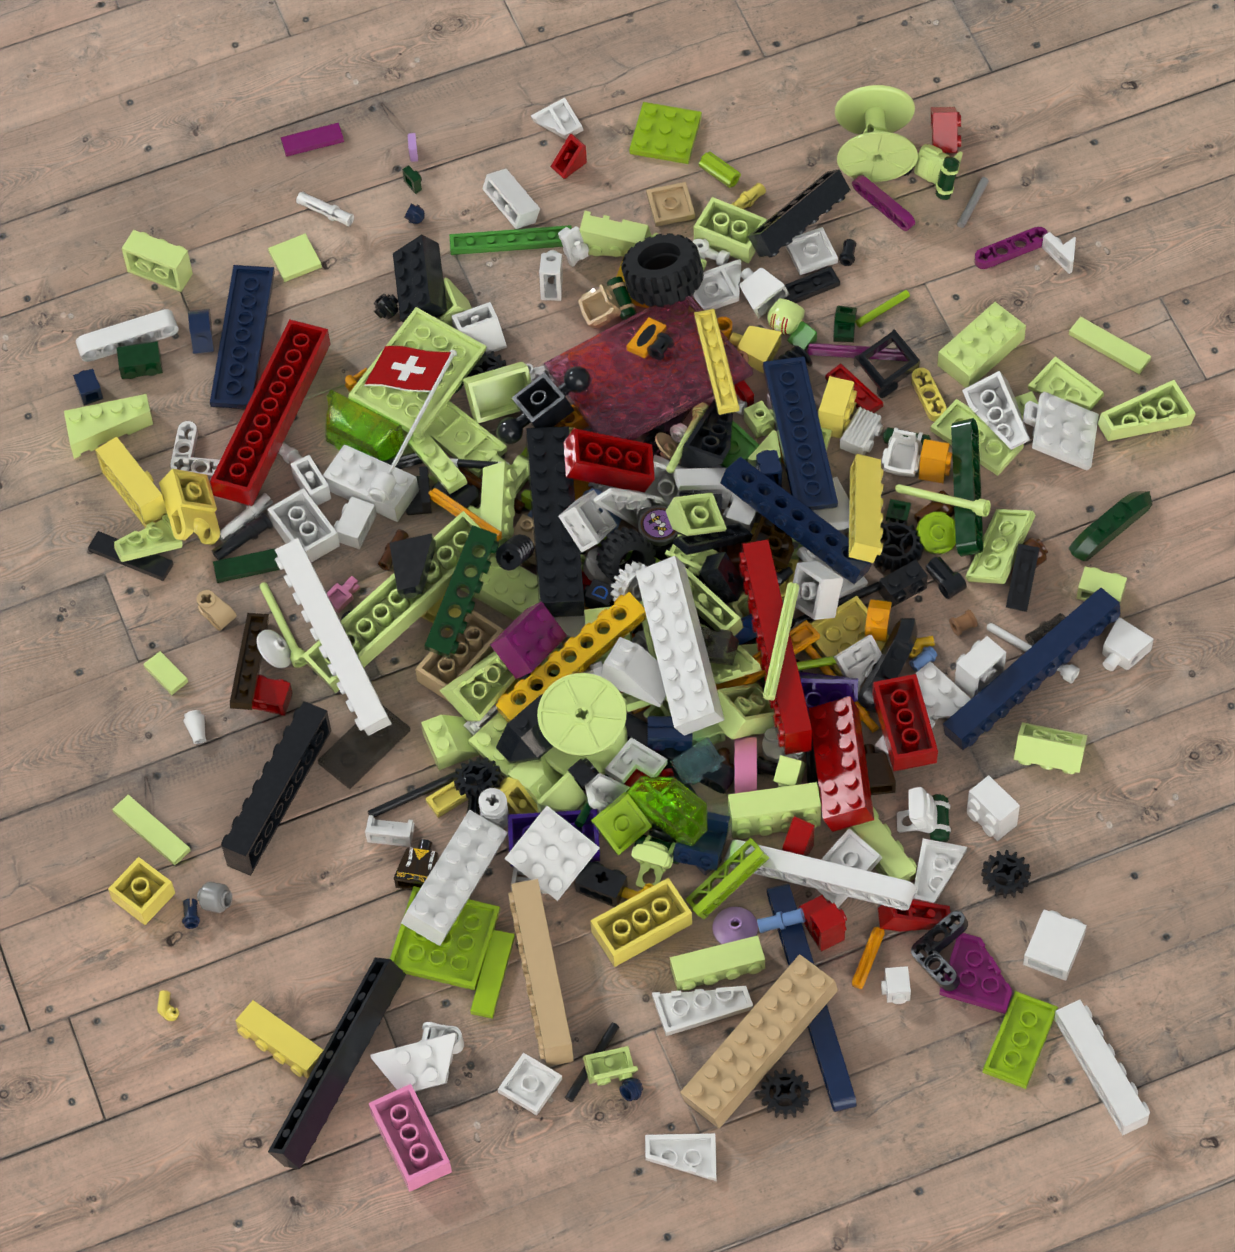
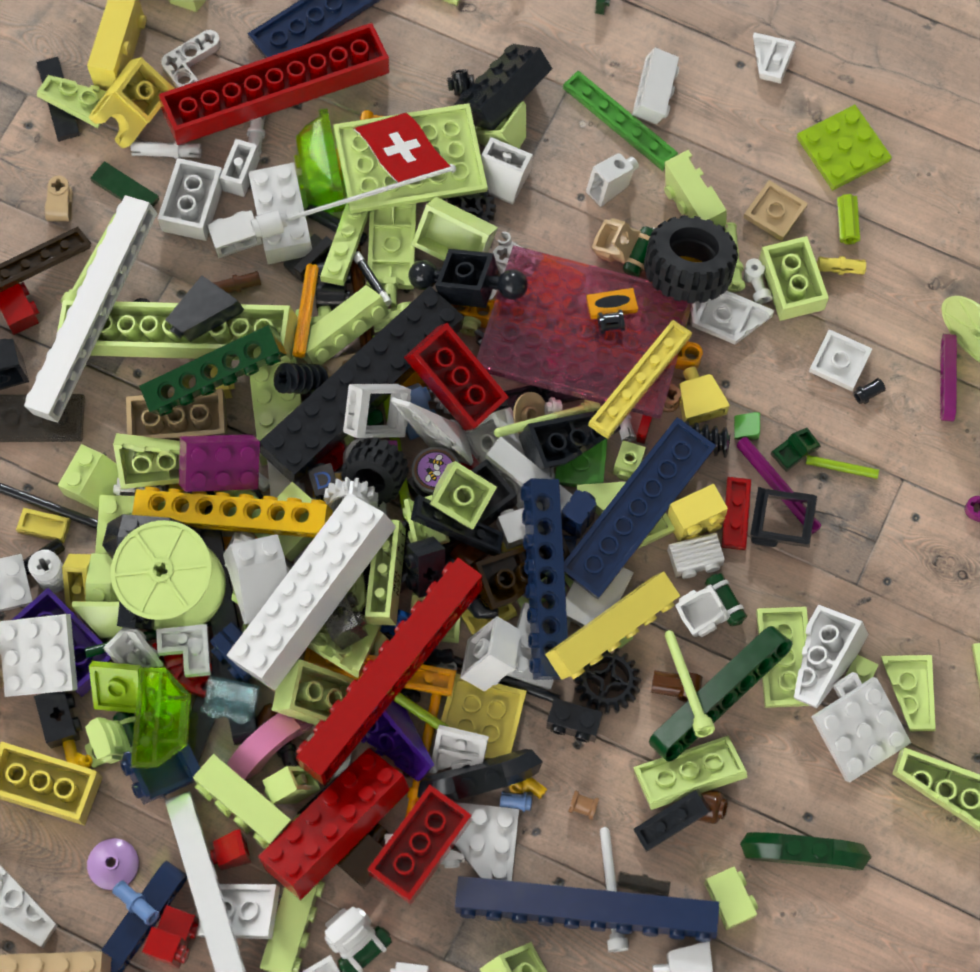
camera: 45 degrees right, 10 degrees up
black pin [211,512,273,560] -> none
white dish [257,630,291,669] -> none
bright pink plate [327,576,360,613] -> none
dark blue plate [404,203,425,224] -> none
black gear [453,757,502,799] -> none
red slope [550,134,587,179] -> none
white hips [558,226,589,267] -> none
yellowish green brick [670,935,765,991] -> none
lime fence [685,838,769,919] -> none
white torso [739,268,789,319] -> none
black brick [748,169,851,258] -> none
yellowish green axle [763,582,799,701] -> none
yellowish green helmet [768,298,805,335] -> none
black tile [784,266,840,303] -> none
light orange slope [865,599,892,642] -> none
dark green plate [886,499,911,523] -> none
light yellow beam [911,368,947,422] -> none
lime tile [916,512,956,554] -> none
light orange brick [919,439,952,484] -> none
black piece [925,557,967,599] -> none
yellowish green brick [937,302,1026,388] -> none
white brick [955,636,1006,699] -> none

